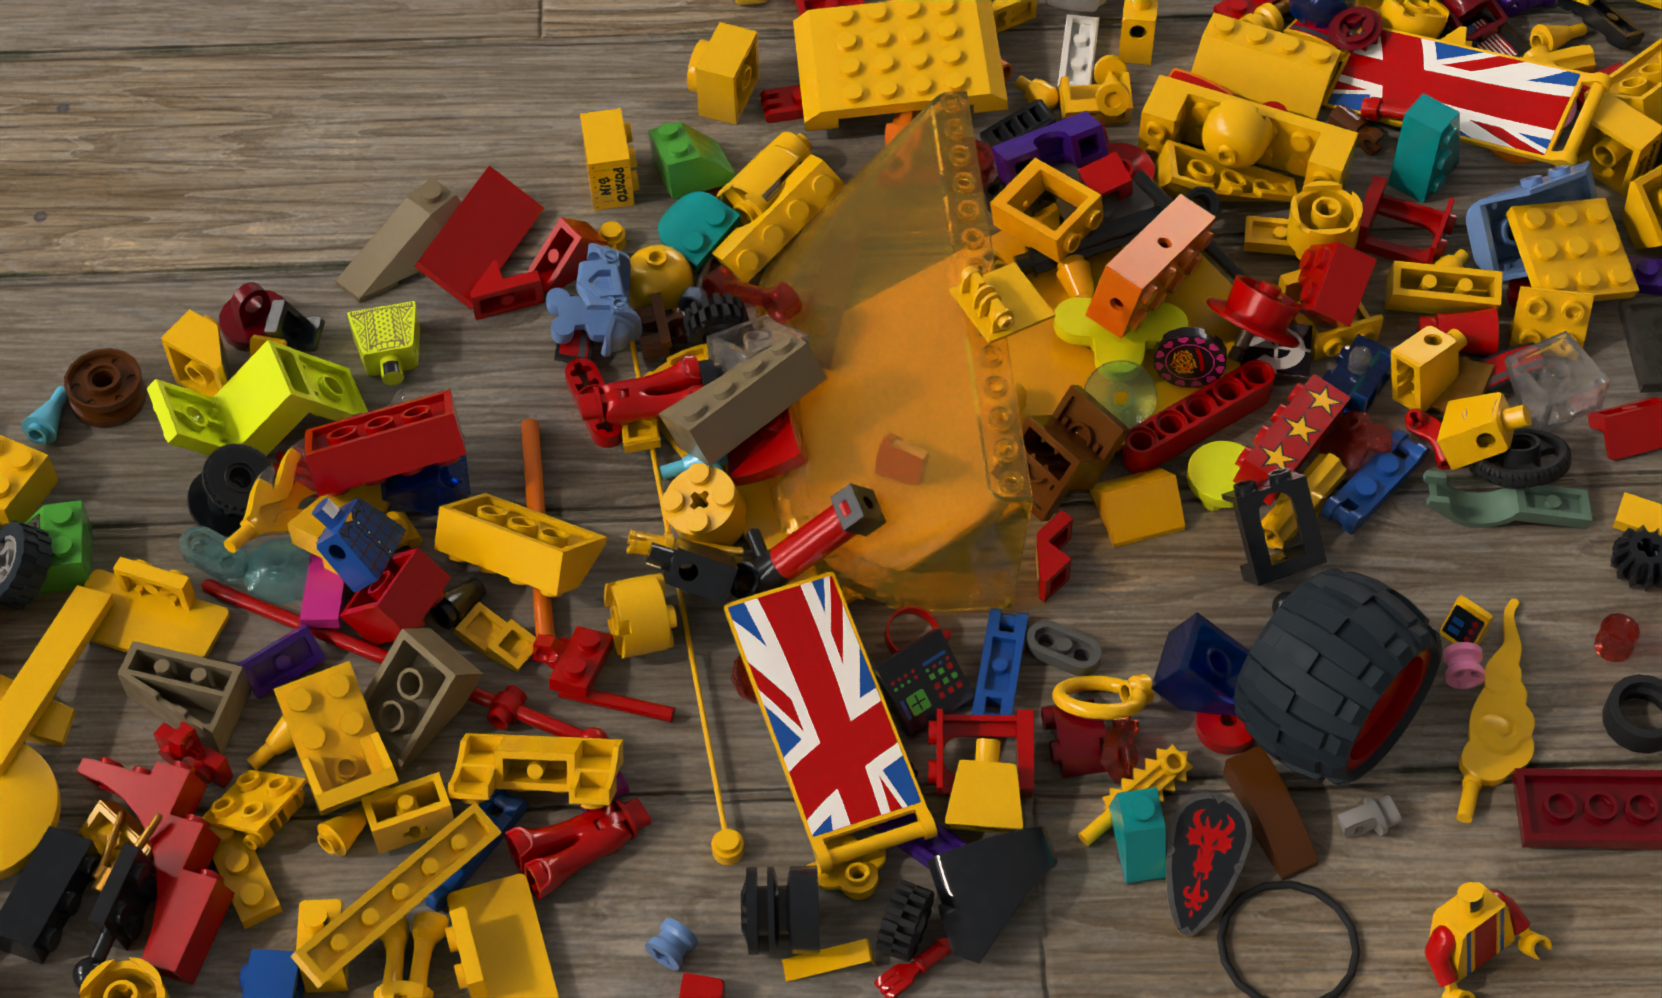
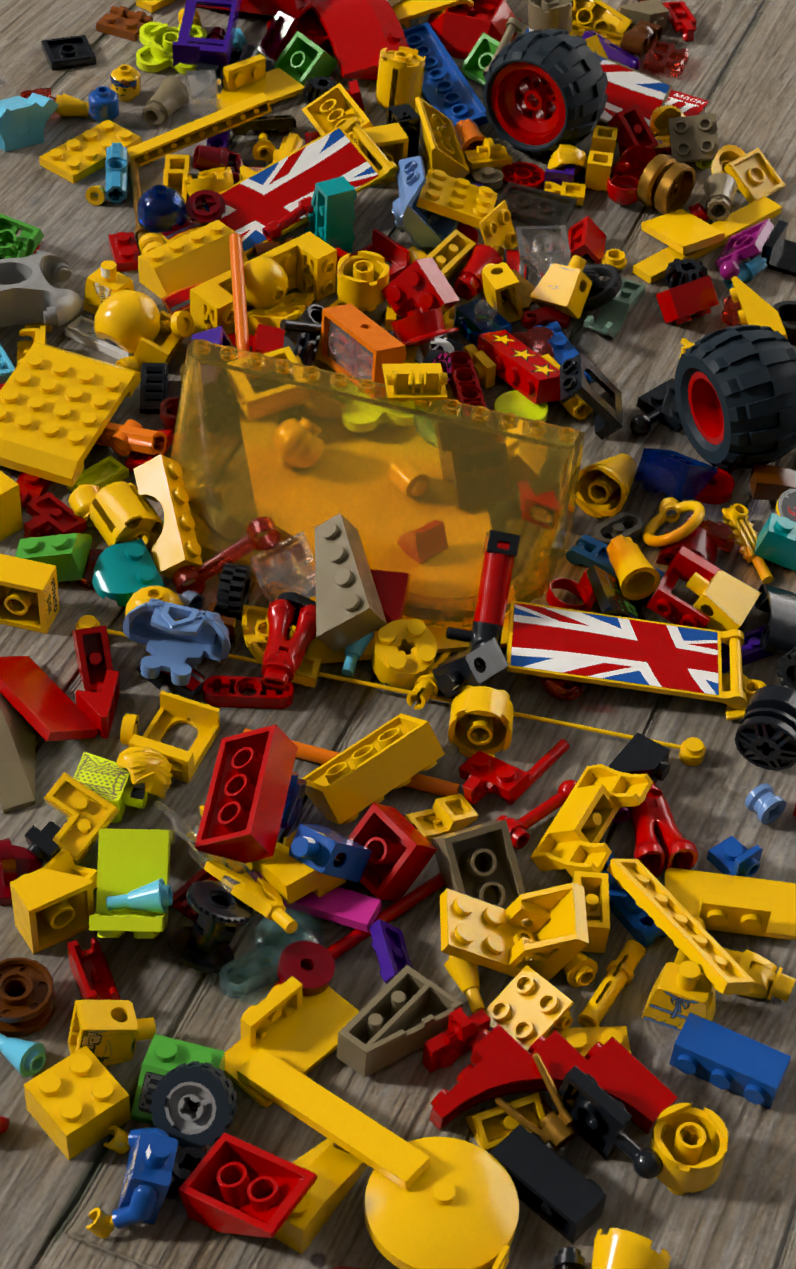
camera: 70 degrees left, 10 degrees down
none -> red hinge [23,492,86,538]
none -> yellow tile [44,772,119,864]
none -> neon yellow tile [67,455,129,492]
none -> red hinge [67,938,121,1000]
none -> yellow torso [67,1000,156,1066]
none -> yellow cylinder [94,290,161,354]
none -> cone [106,878,173,913]
none -> yellow hair [117,746,174,799]
none -> yellow tile [120,713,139,746]
none -> yellow panel [129,691,220,783]
none -> orange piece [229,233,250,362]
none -> dark red piece [277,941,335,996]
none -> yellow plate [463,344,496,389]
none -> yellow cone [572,454,637,518]
none -> yellow pin [578,940,646,1027]
none -> yellow plate [602,249,627,271]
none -> yellow plant [606,535,660,600]
none -> black slope [608,732,671,784]
none -> red brick [656,275,720,325]
none -> blue bracket [706,836,763,877]
none -> yellow slope [729,277,788,340]

